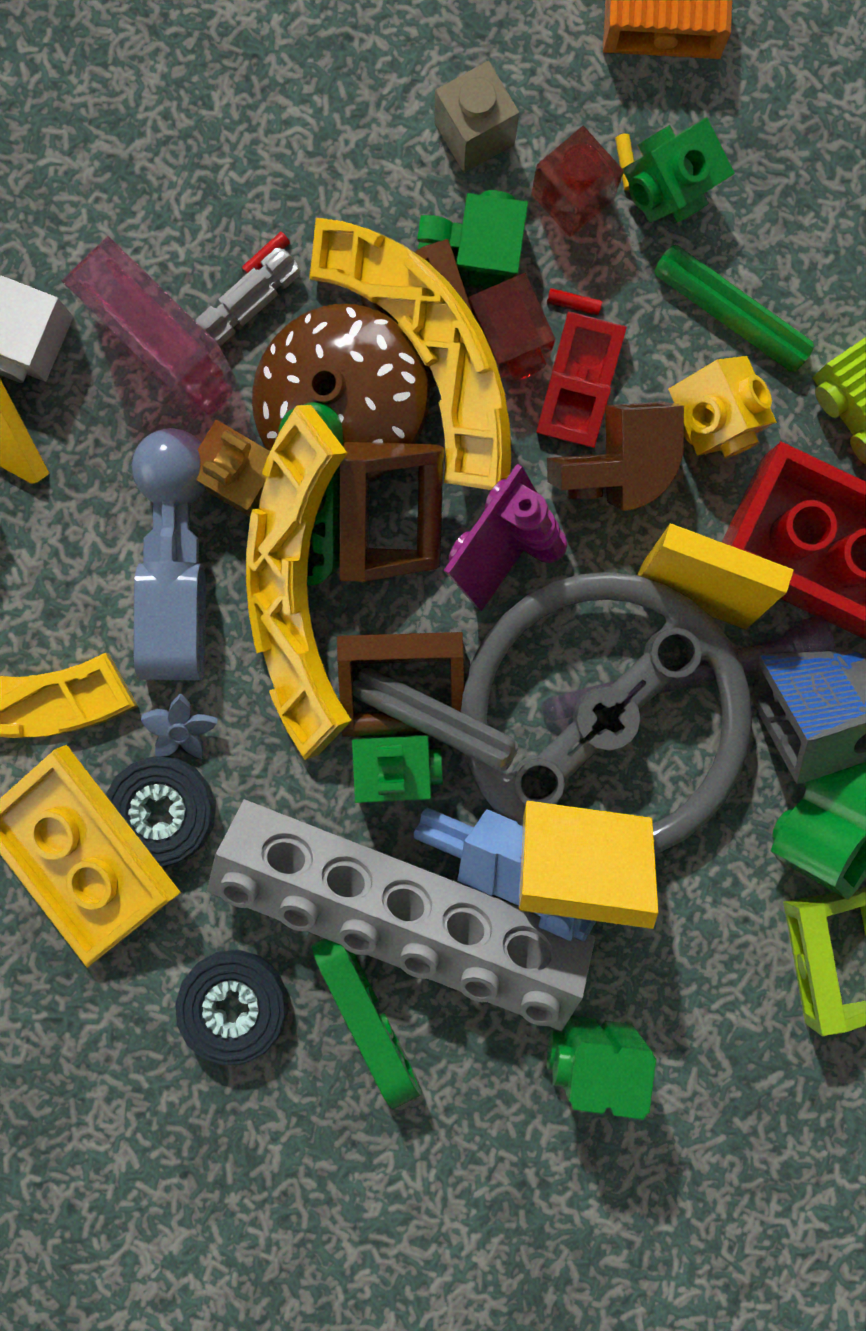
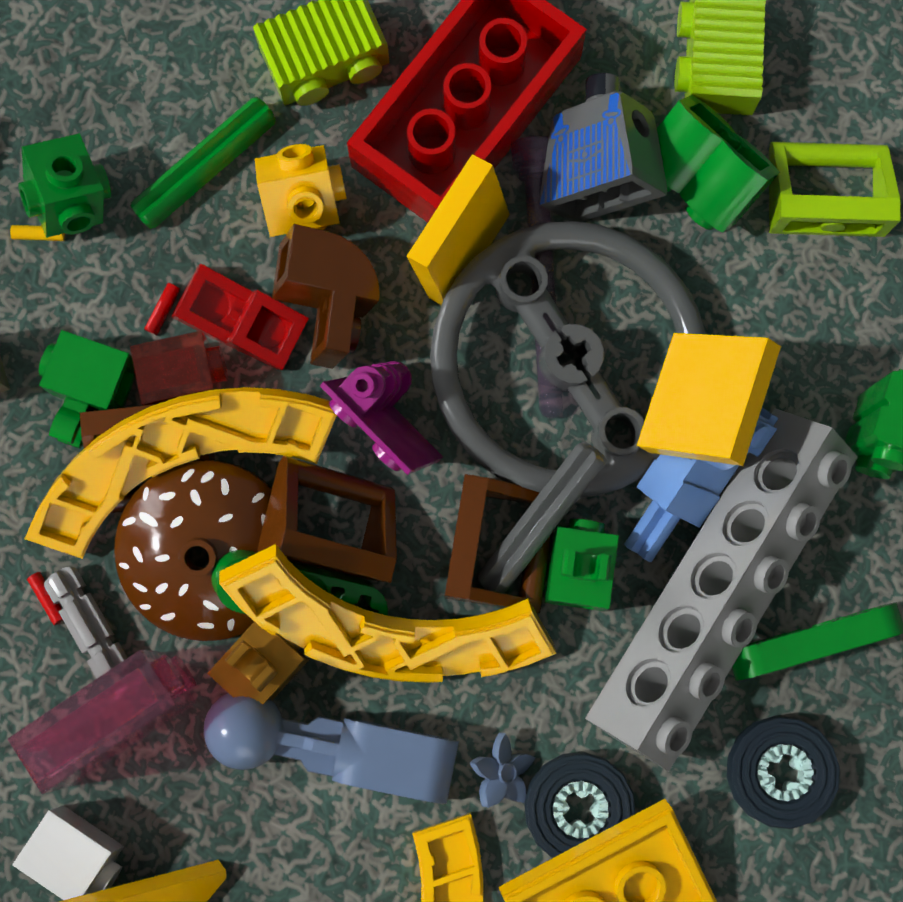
camera: 75 degrees left, 5 degrees down
clear red brick [531,125,624,237] -> none

